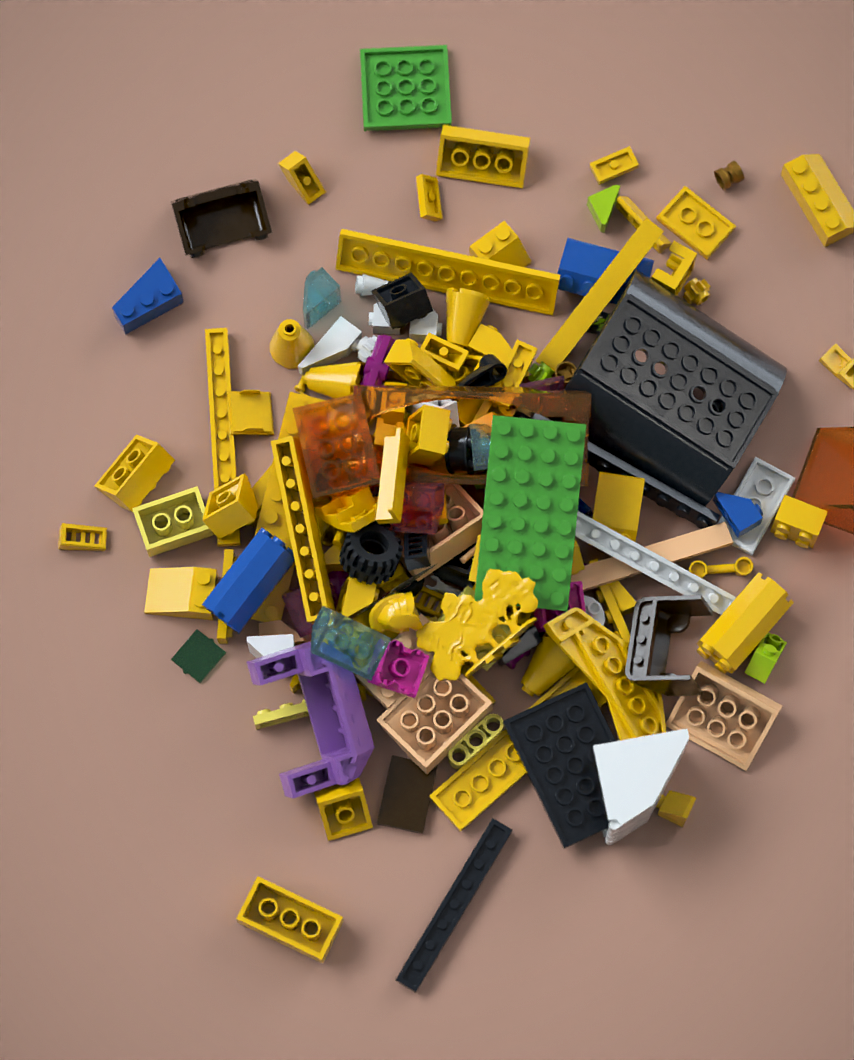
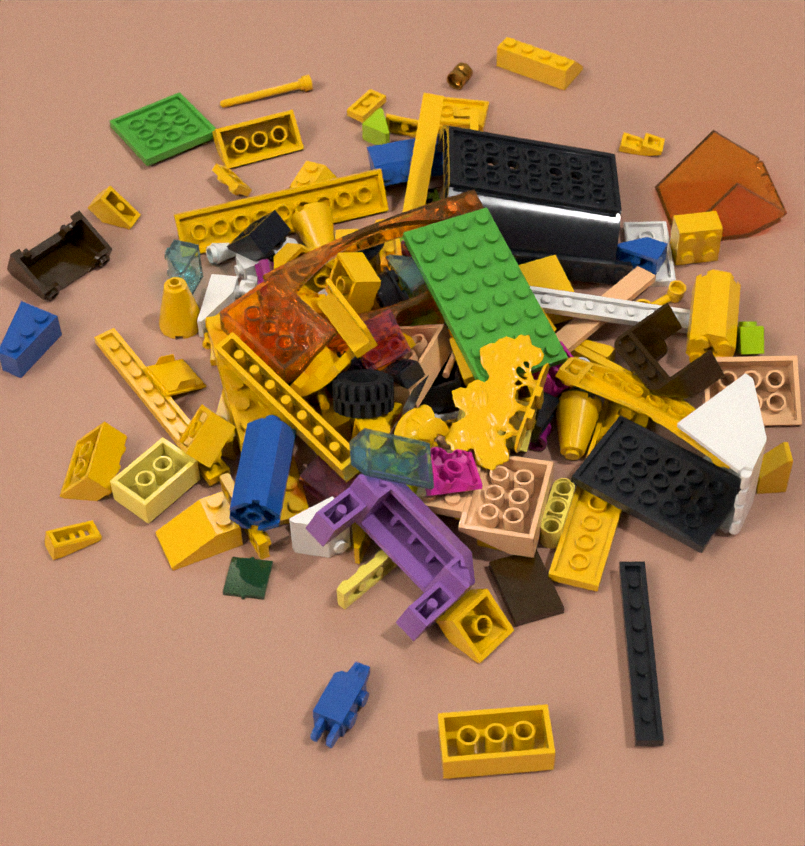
camera: 30 degrees left, 25 degrees down
none -> yellow piece [220,74,313,108]
none -> blue hinge [310,662,370,748]

